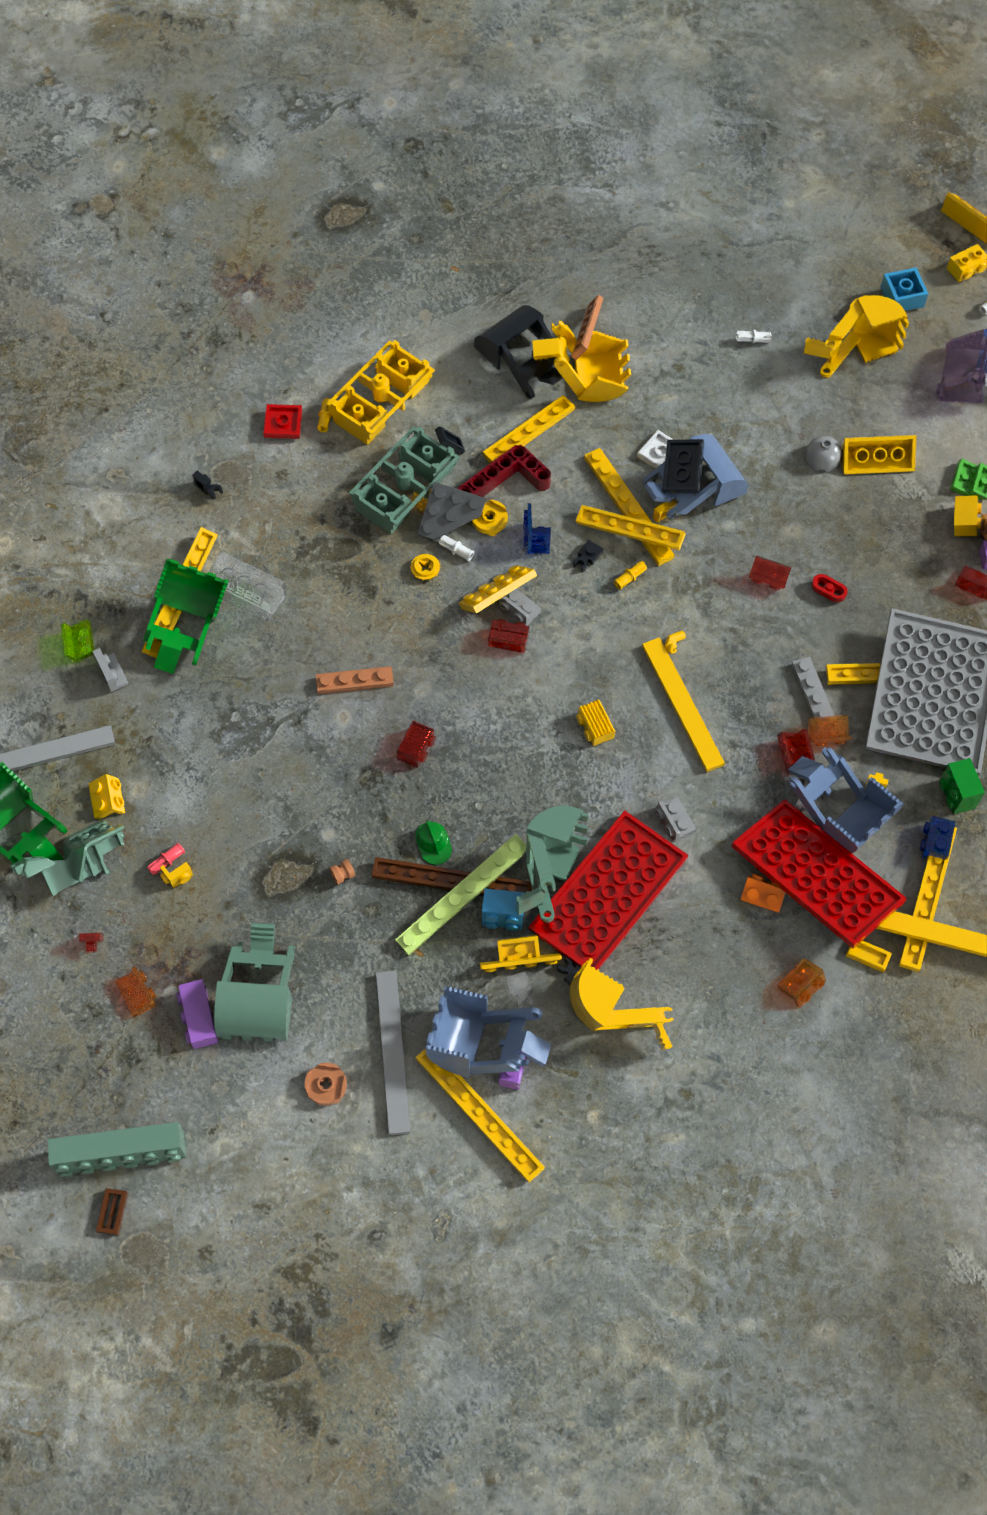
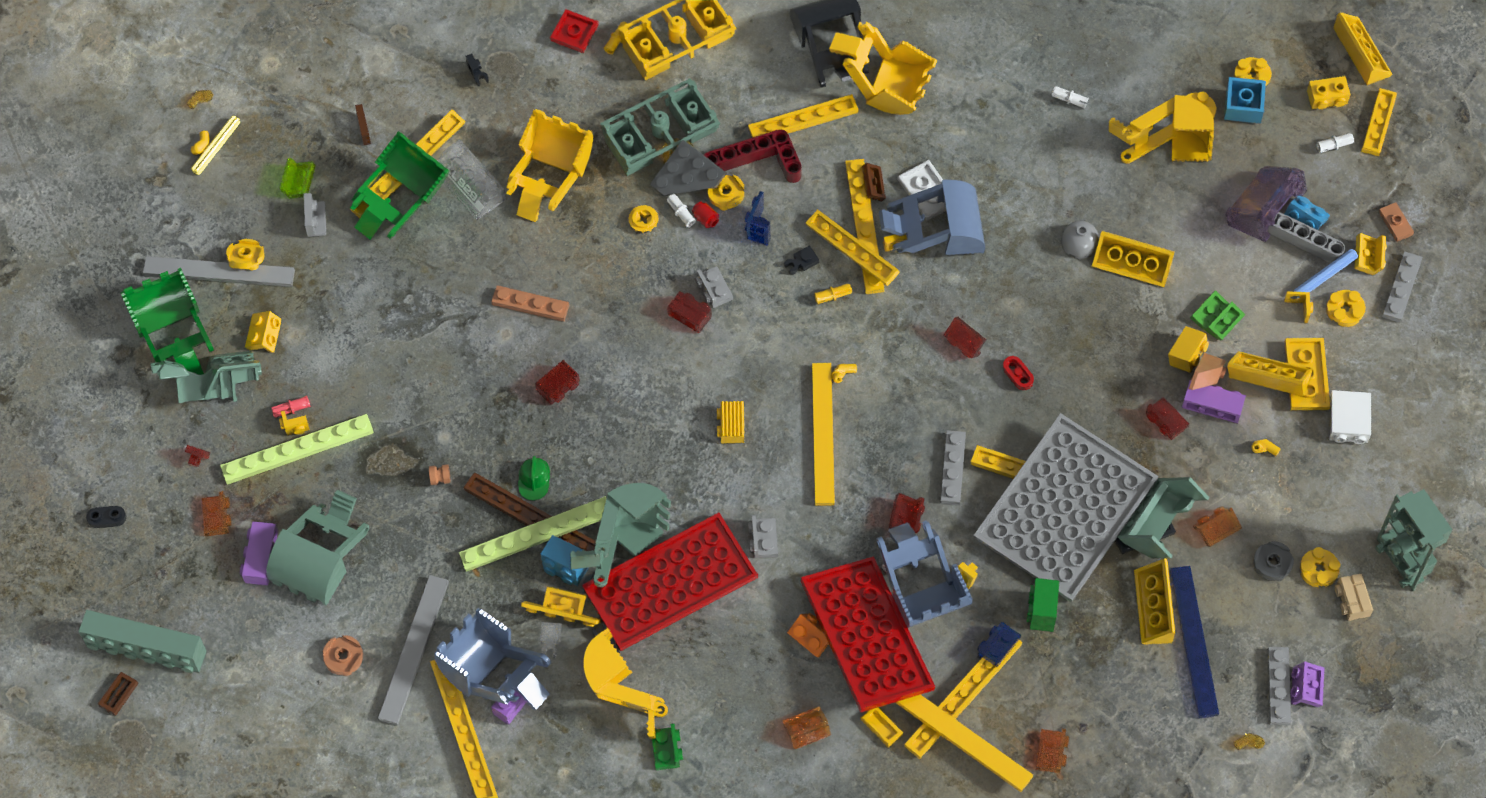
camera: 25 degrees right, 0 degrees up
black tile [435,426,465,455] -> none
yellow plate [459,565,537,613] -> none
nougat tile [571,295,604,360] -> none
black tile [662,439,704,494] -> none
clear orange bracket [808,714,852,746] -> none
none -> black plate [86,506,127,528]
none -> yellowish green plate [220,414,374,485]
none -> yellow plate [226,239,265,270]
none -> reddish brown tile [355,104,371,145]
none -> yellow piece [506,109,593,222]
none -> green bracket [652,723,683,770]
none -> red brick [692,201,719,228]
none -> reddish brown tile [862,163,886,202]
none -> yellow plate [1234,57,1271,86]

